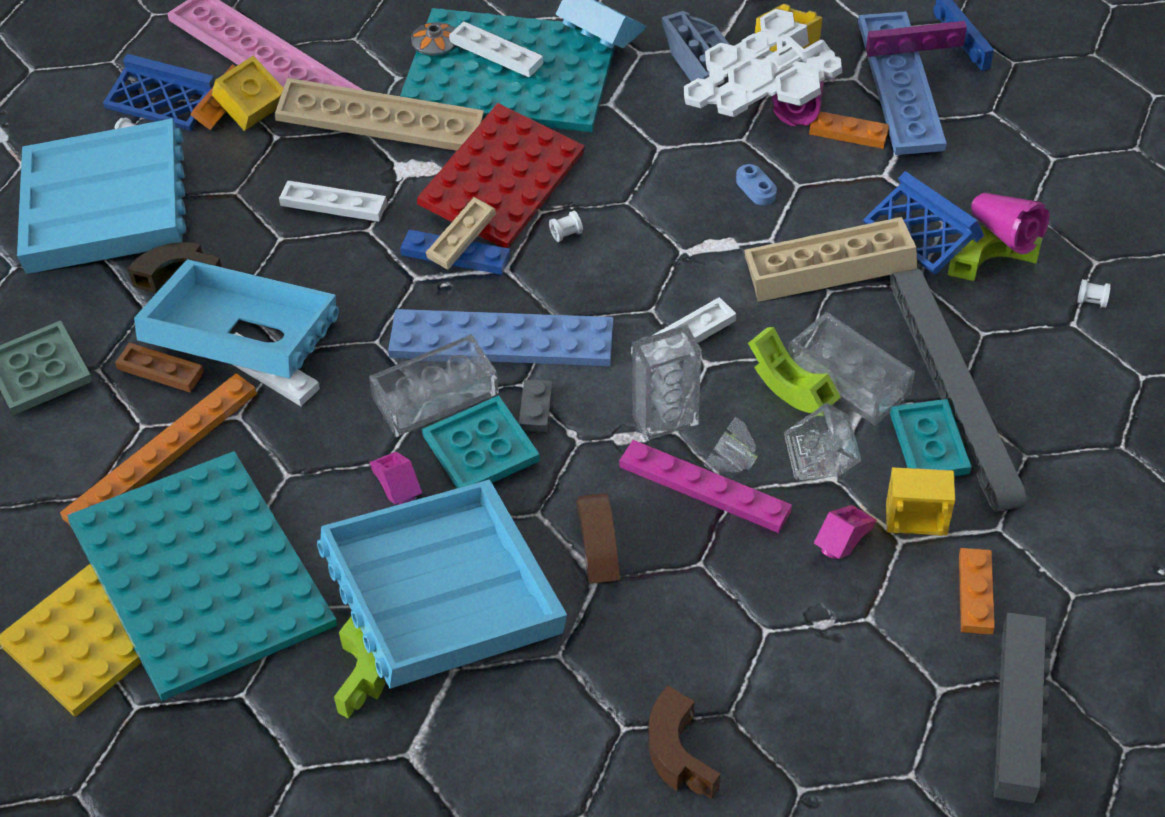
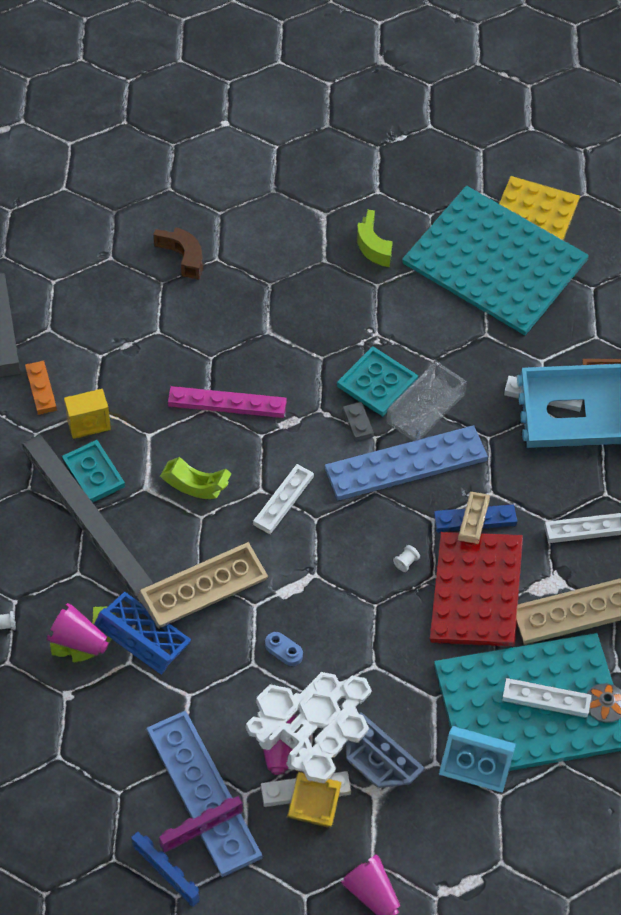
camera: 155 degrees right, 5 degrees up
orange plate [60,373,257,525] -> none
medium azure panel [317,480,567,688] -> none
dark pink arch [369,452,422,505] -> none
reddish brown arch [576,493,620,584] -> none
clear brick [632,325,701,441] -> none
clear brick [703,416,758,472] -> none
clear slope [784,403,861,481] -> none
clear brick [789,312,915,426] -> none
orange plate [809,111,889,149] -> none
dark pink arch [814,505,877,559] -> none

